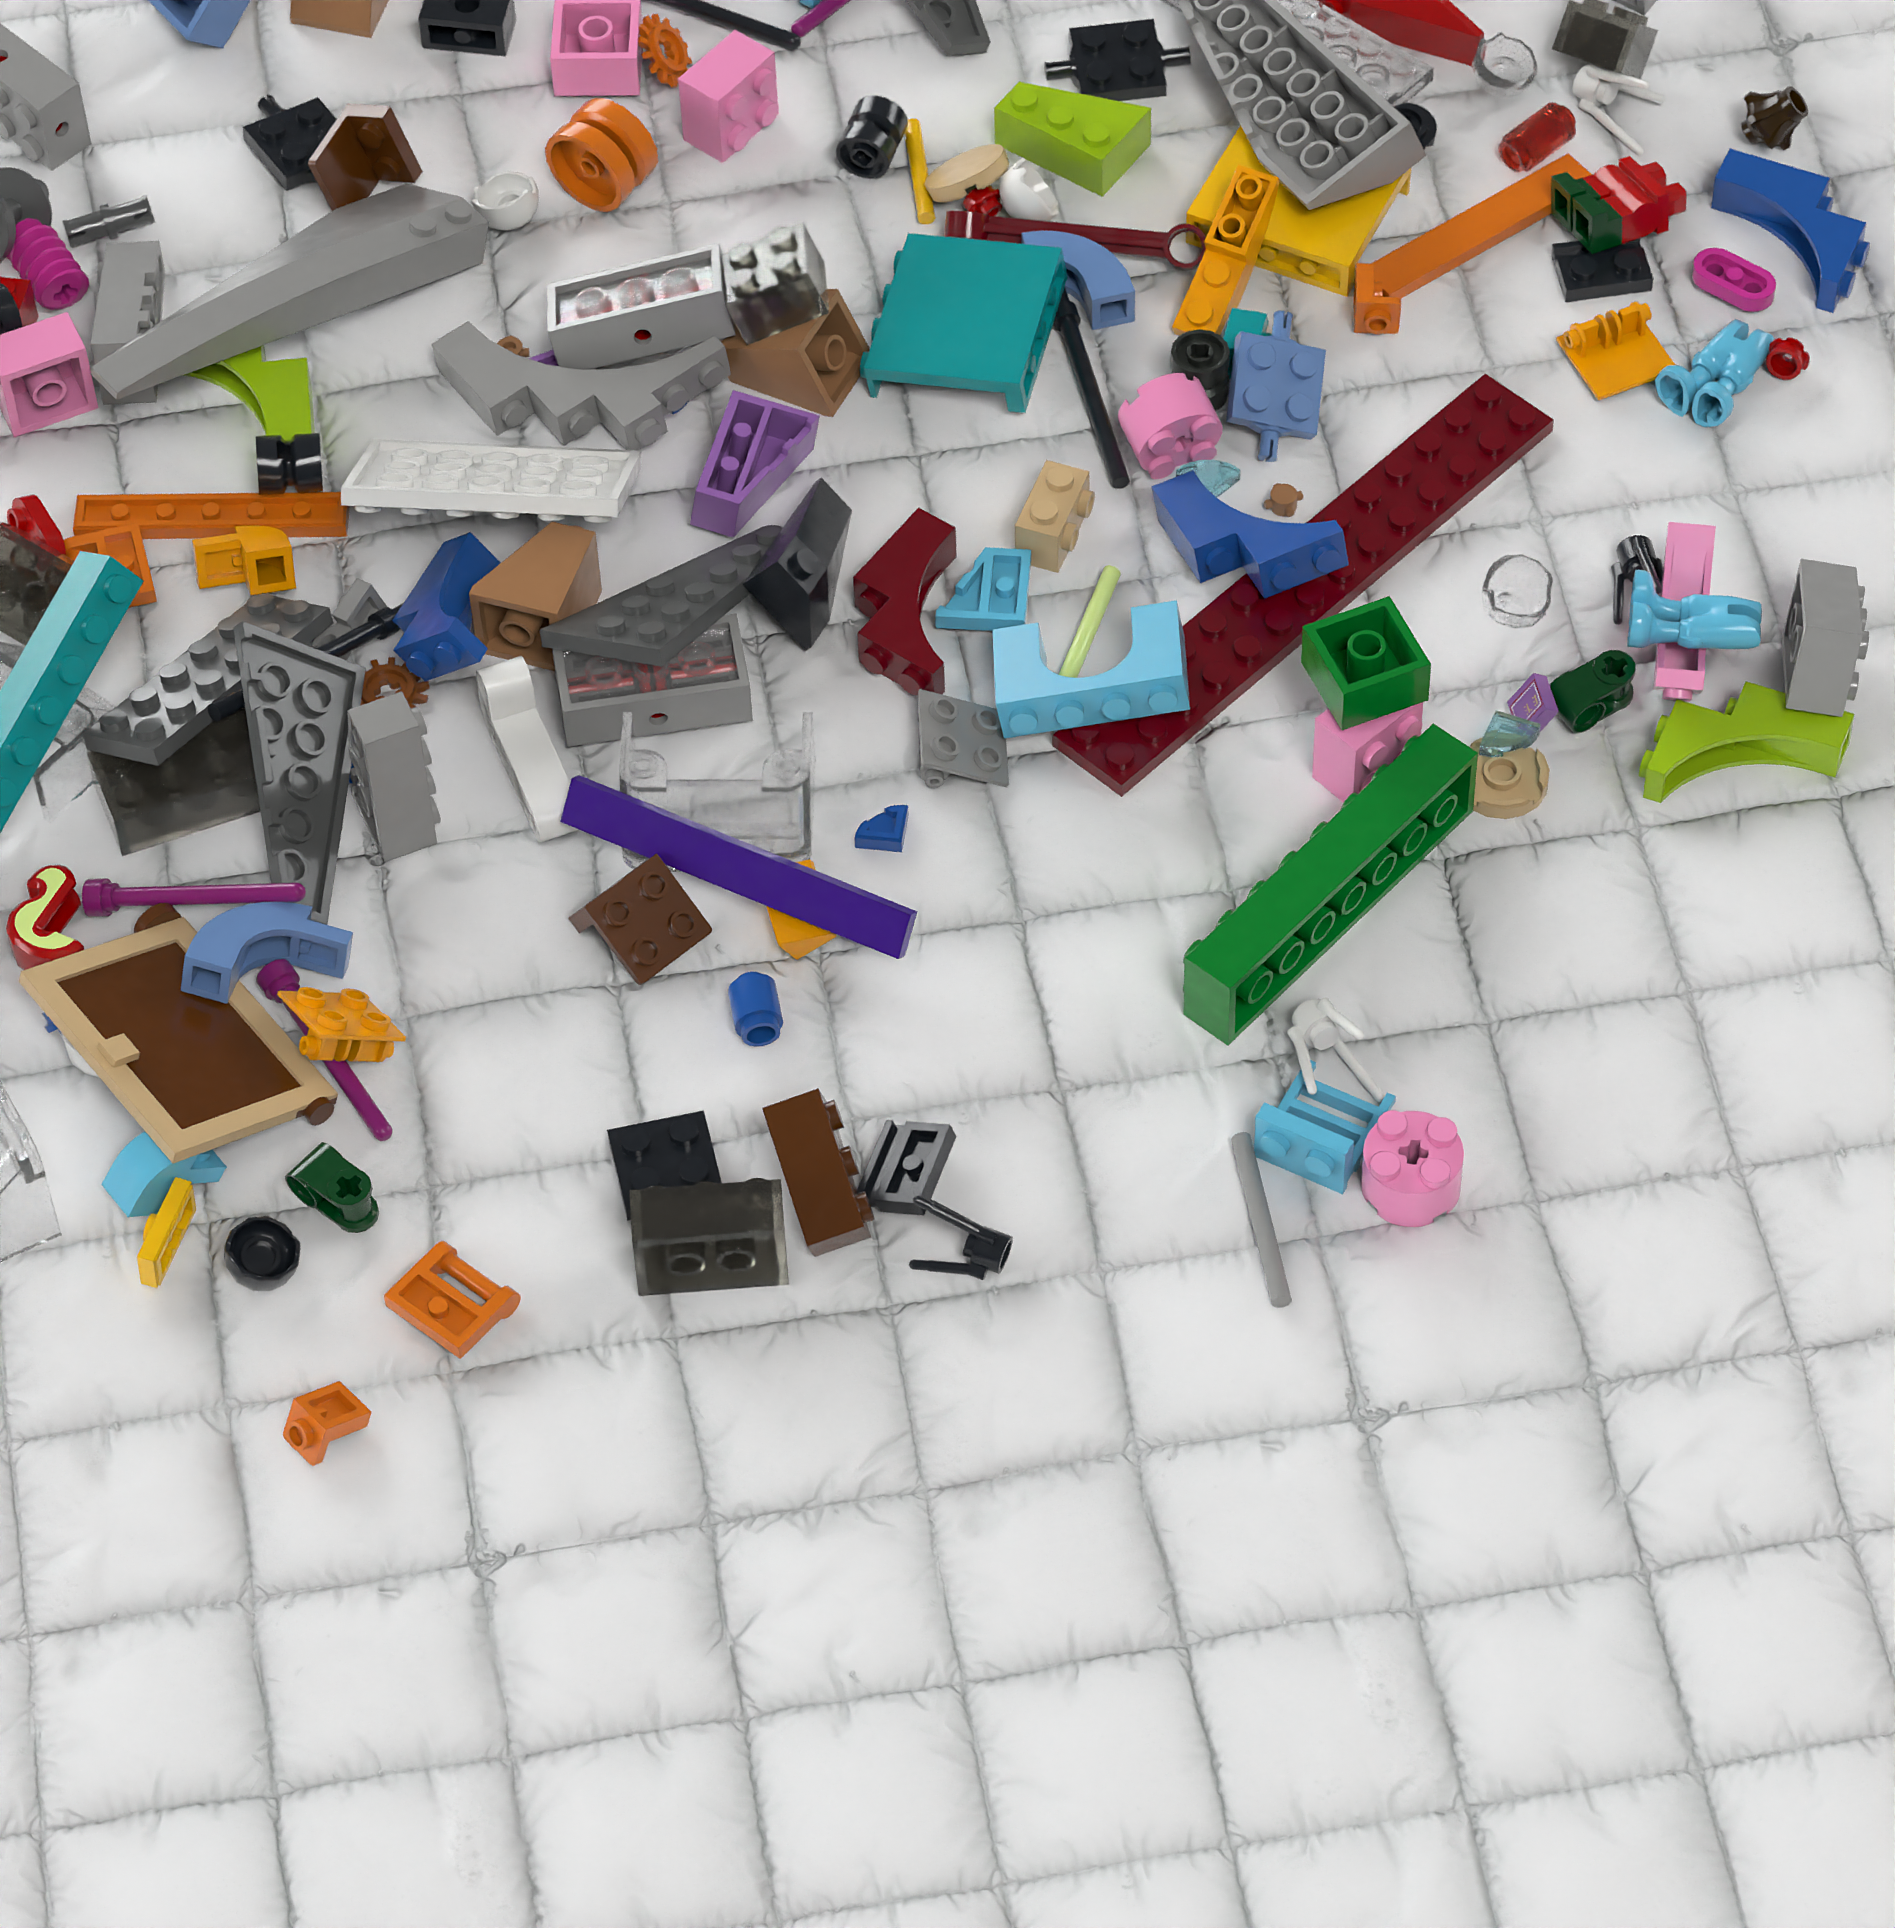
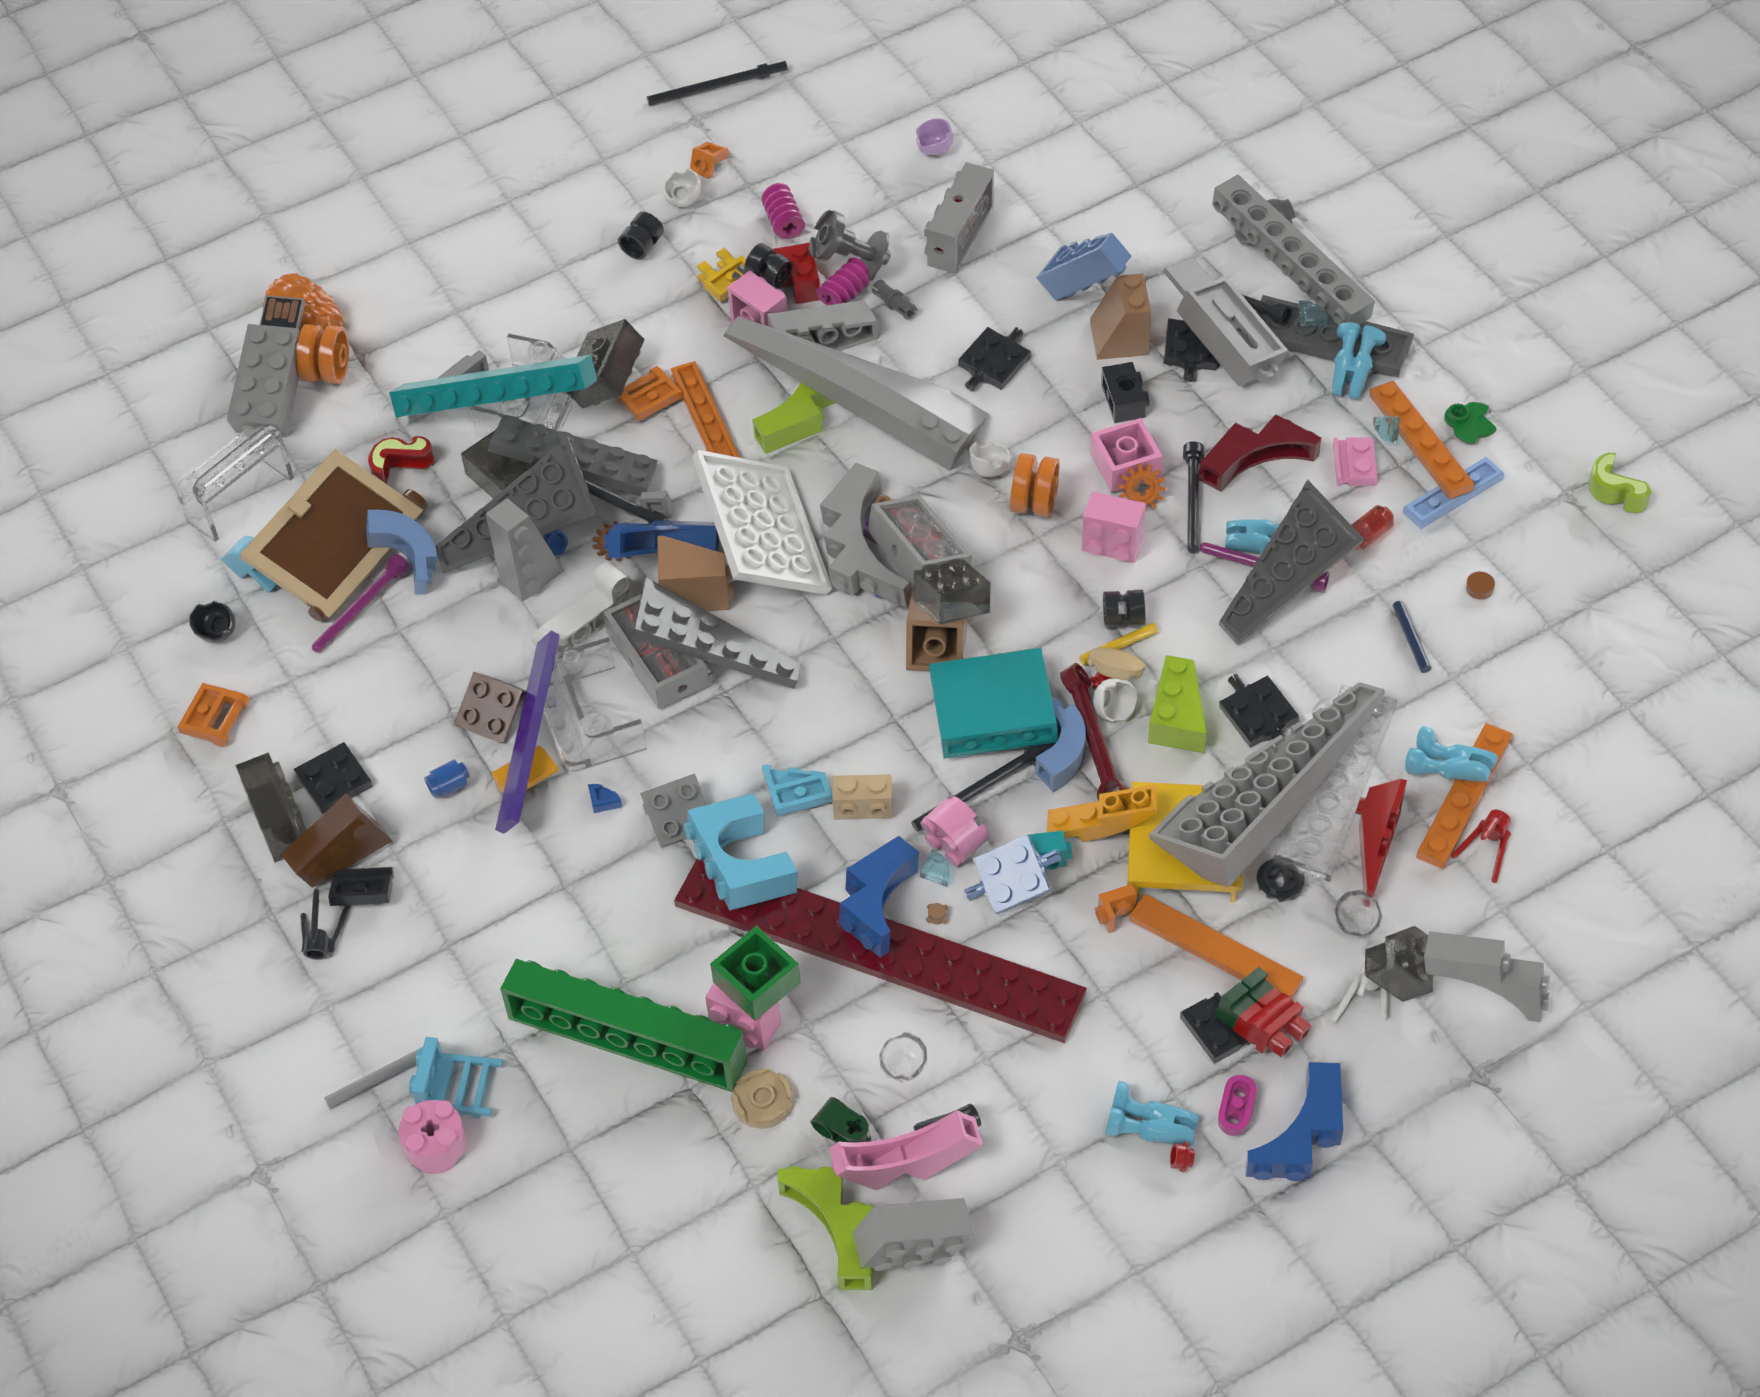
camera: 70 degrees right, 0 degrees up
red plate [7,494,66,572] -> none
magenta piece [82,878,306,917] -> none
yellow plate [137,1177,196,1288] -> none
light orange brick [192,525,296,595] -> none
black wheel [255,433,323,495] -> none
light orange hinge [277,987,406,1062] -> none
orange bracket [283,1381,372,1466] -> none
dark green piece [285,1142,379,1233] -> none
reddish brown bracket [308,103,423,211] -> none
medium lavender wedge [690,390,820,537] -> none
black wedge [743,477,852,651] -> none
dark red arch [853,507,957,696] -> none
yellowish green bar [1058,565,1121,678] -> none
pearl dark grey wheel [1171,329,1230,411] -> none
white plant [1287,998,1385,1103] -> none
clear light blue tile [1479,710,1541,757] -> none
clear red head [1499,102,1576,173] -> none
medium lavender tile [1507,673,1559,741] -> none
light orange hinge [1556,301,1675,401] -> none
medium azure piece [1627,570,1762,649] -> none
dark brown rock [1741,86,1808,151] -> none

